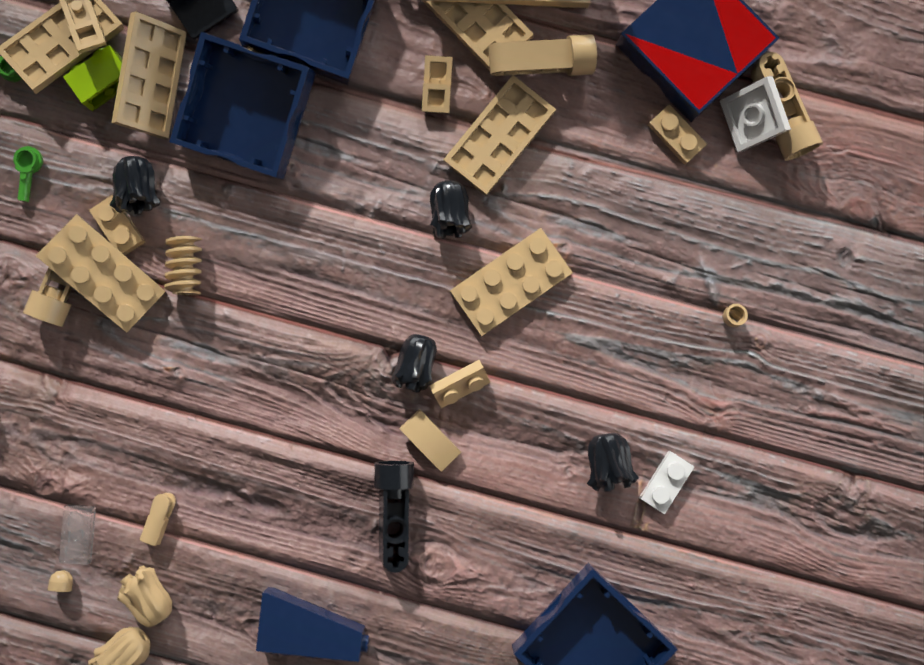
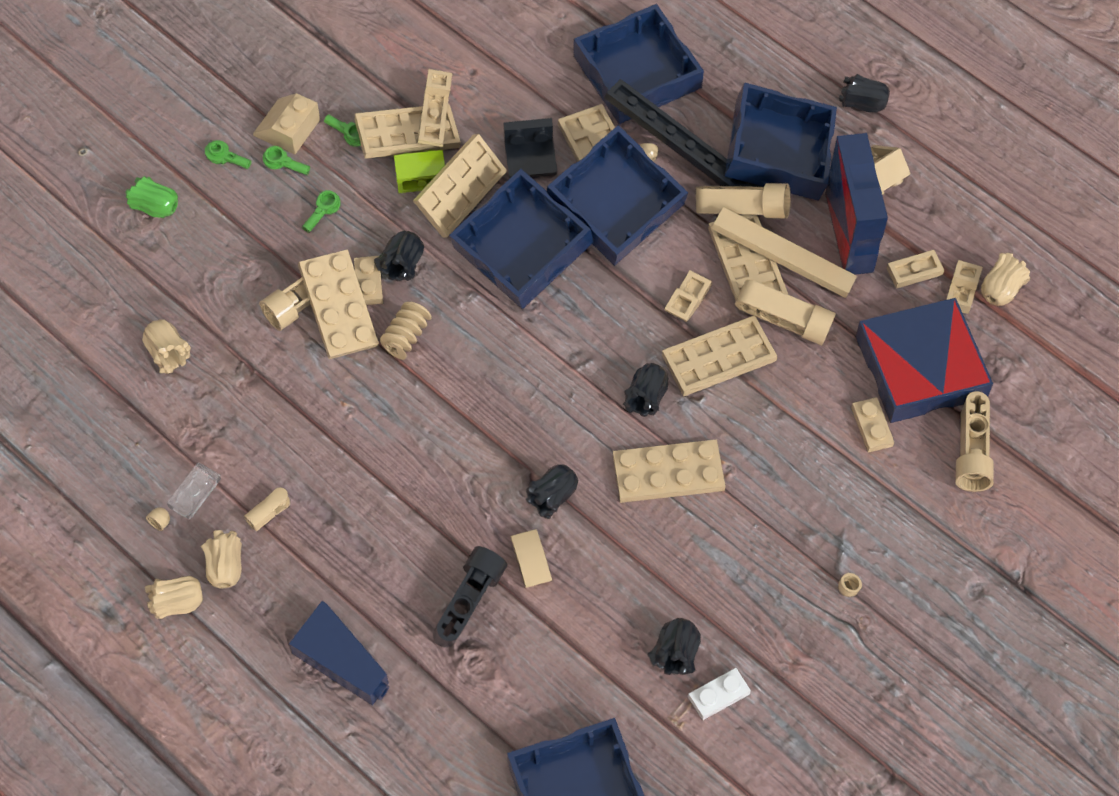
camera: 25 degrees right, 25 degrees down
tan plate [429,360,491,408] -> none
white plate [720,76,791,152] -> none

